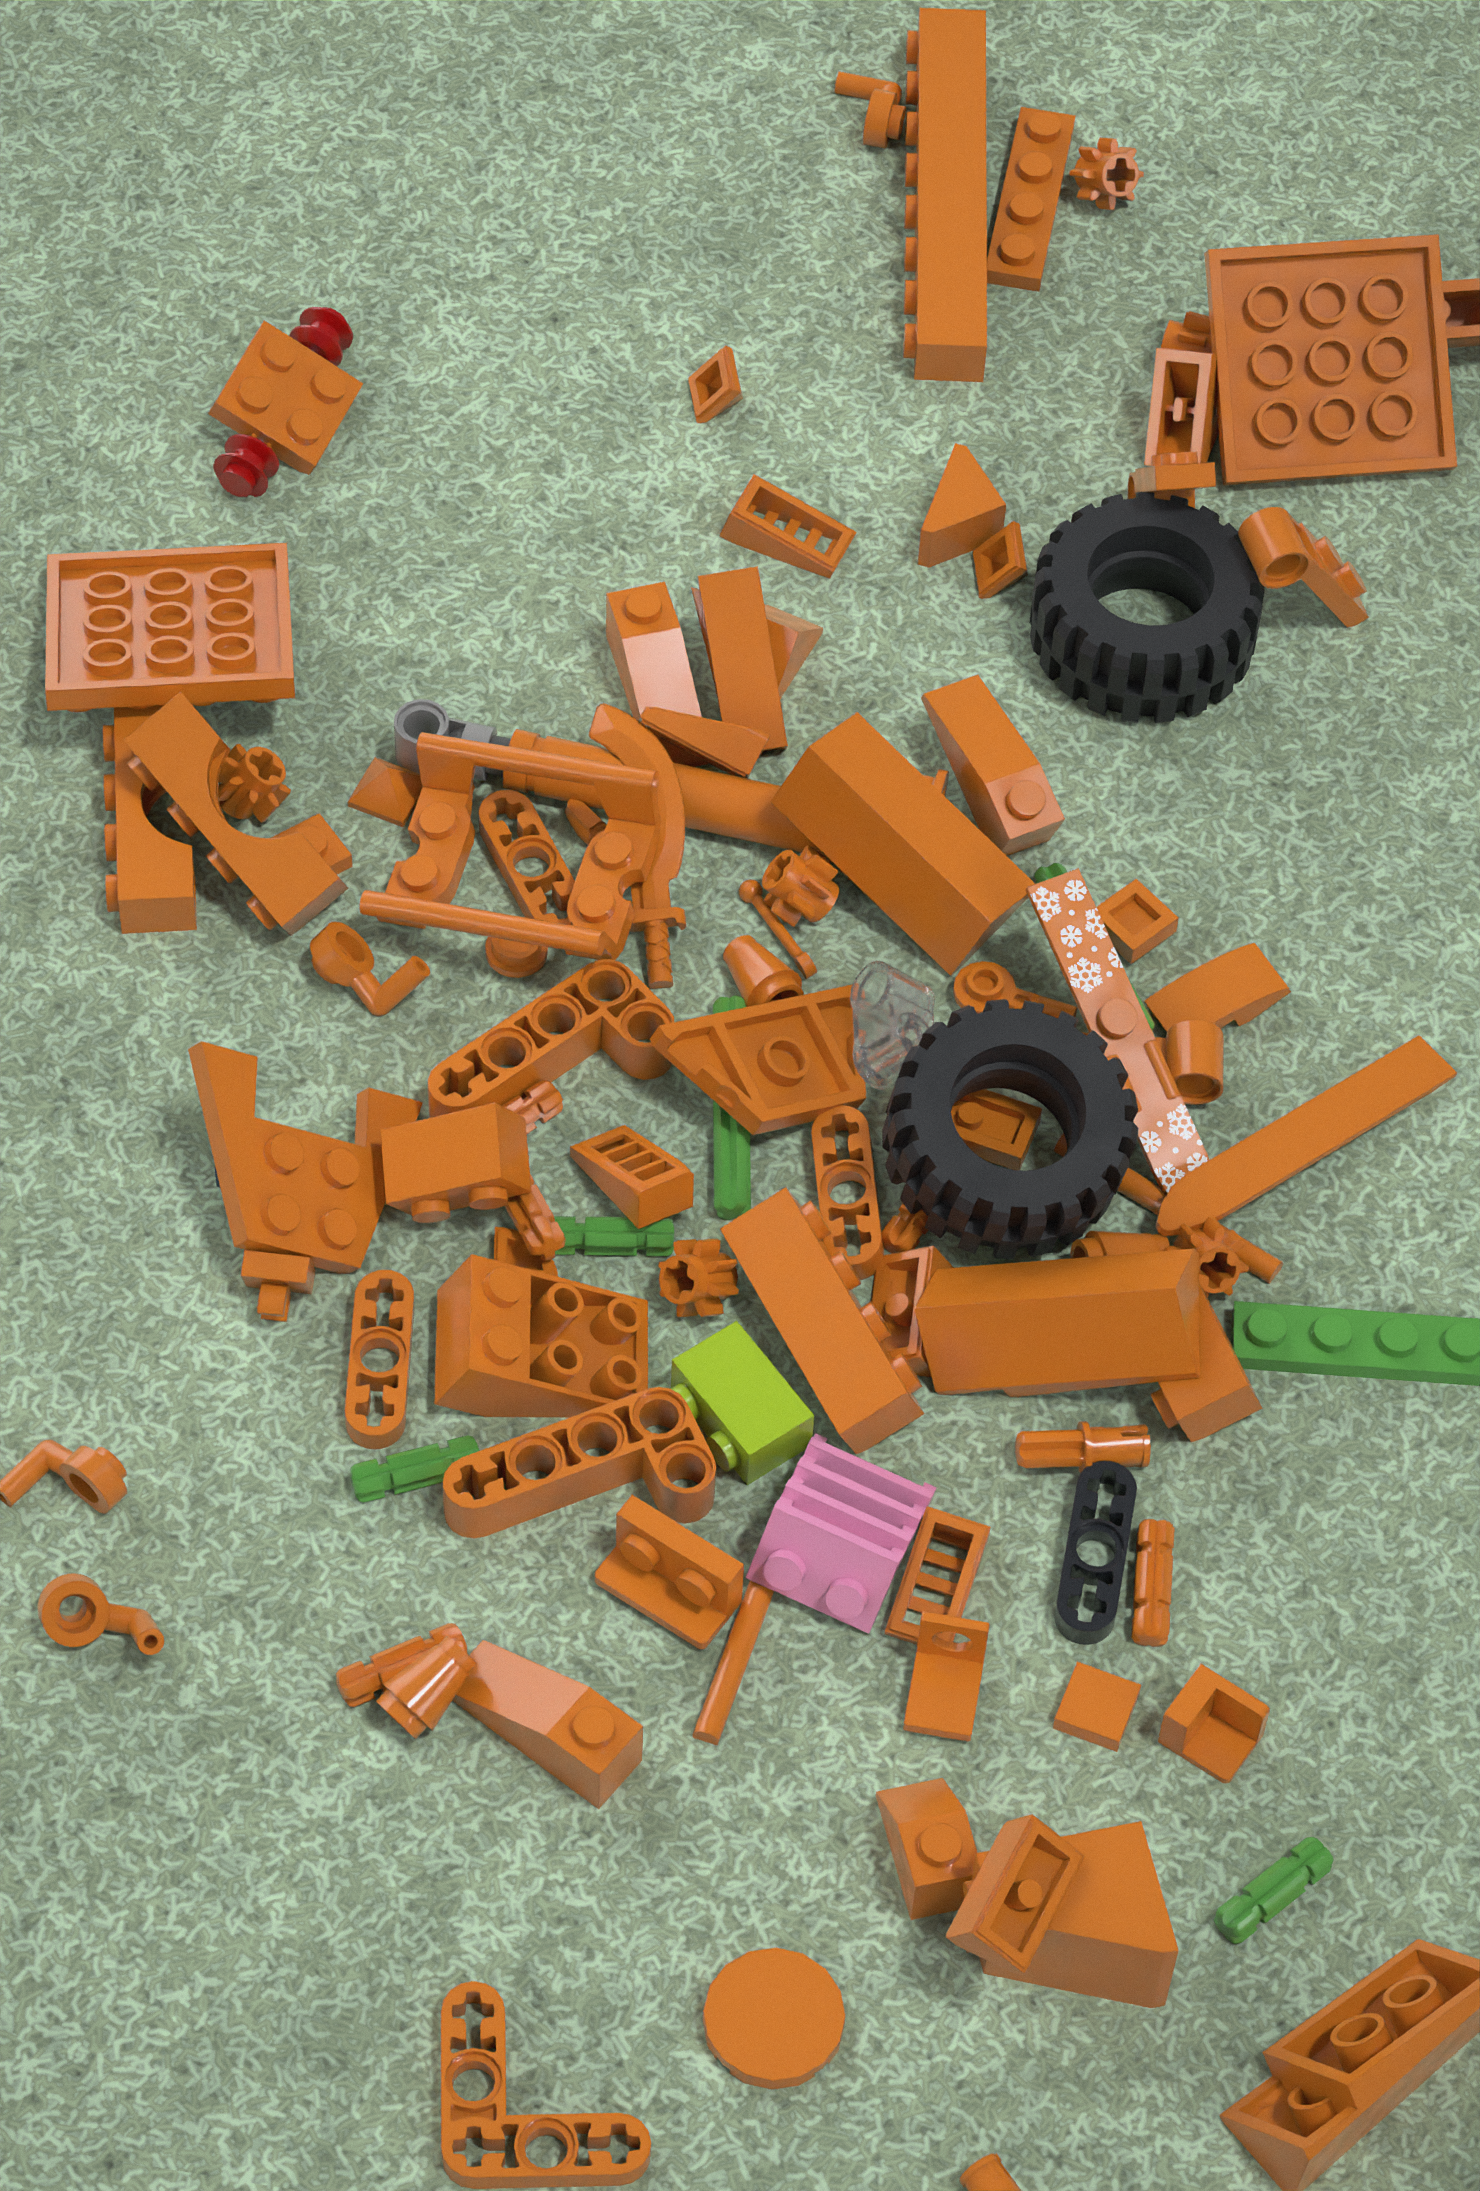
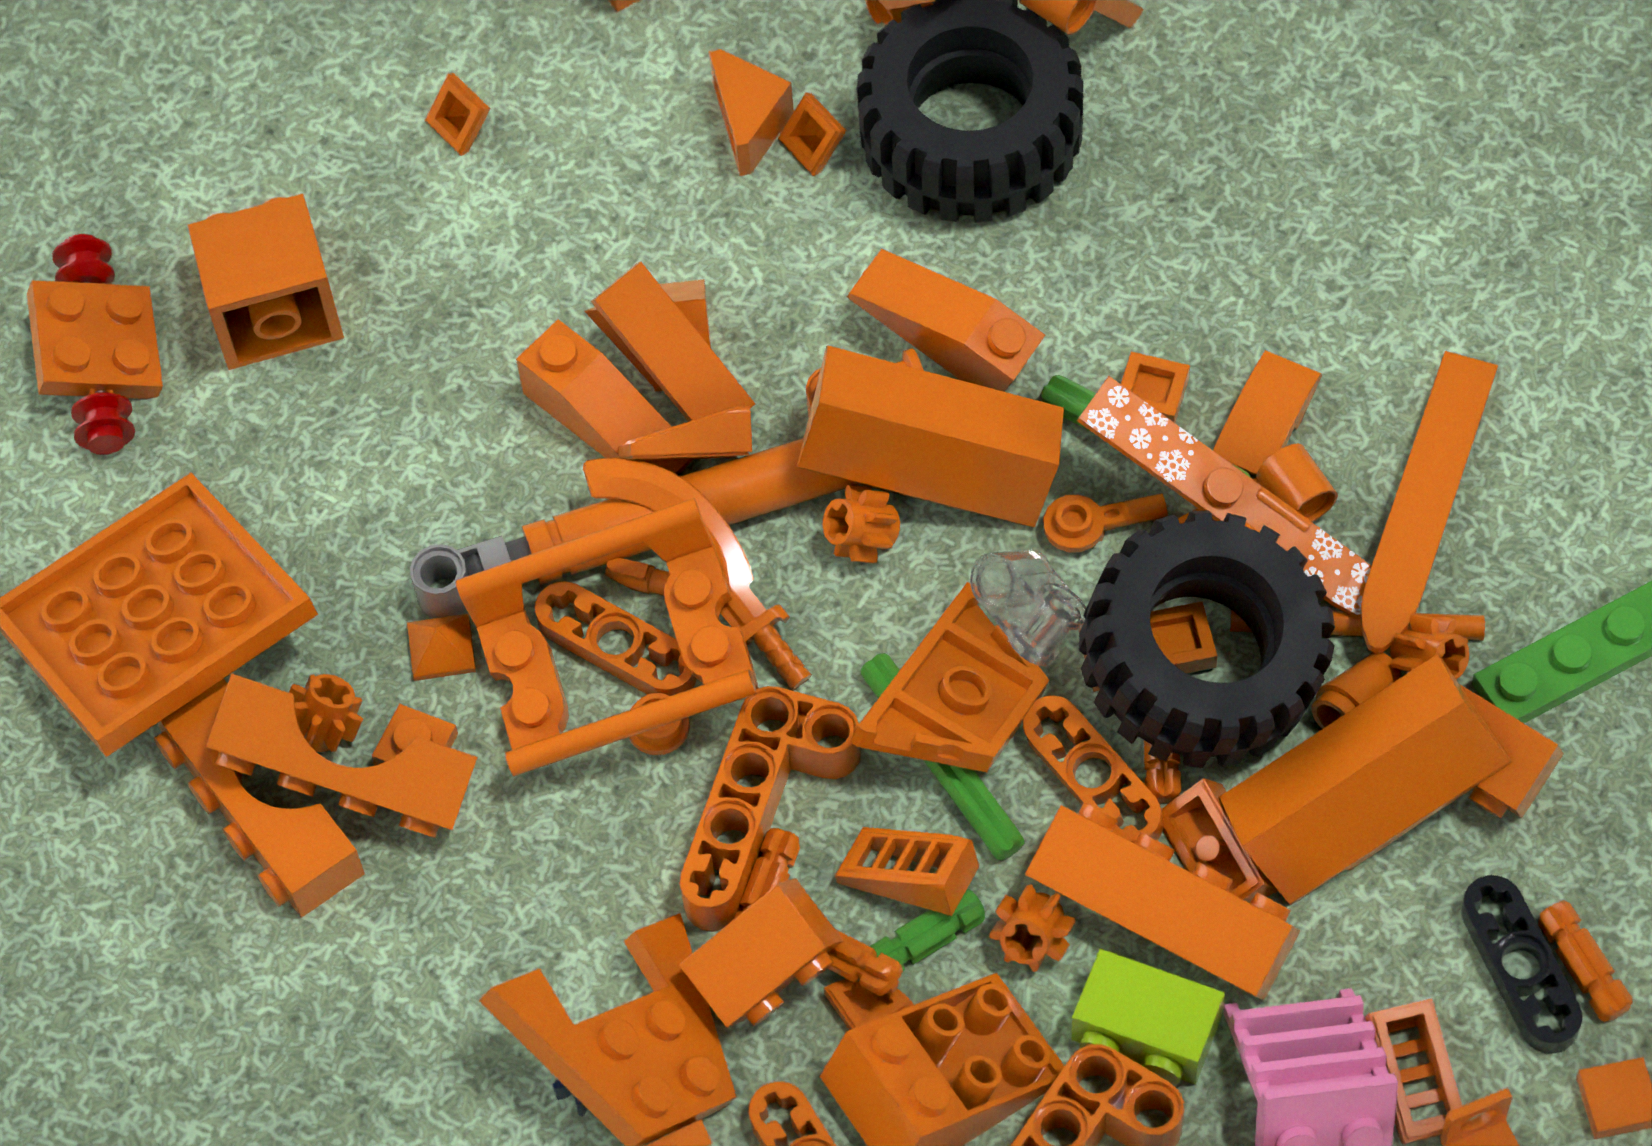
camera: 25 degrees left, 5 degrees up
orange plate [310,921,430,1016] -> none
orange slope [719,474,857,579] -> none
orange cone [723,935,804,1007] -> none
orange hinge [739,879,817,979] -> none
orange axle [1015,1421,1151,1473] -> none
none -> orange slope [188,193,344,370]

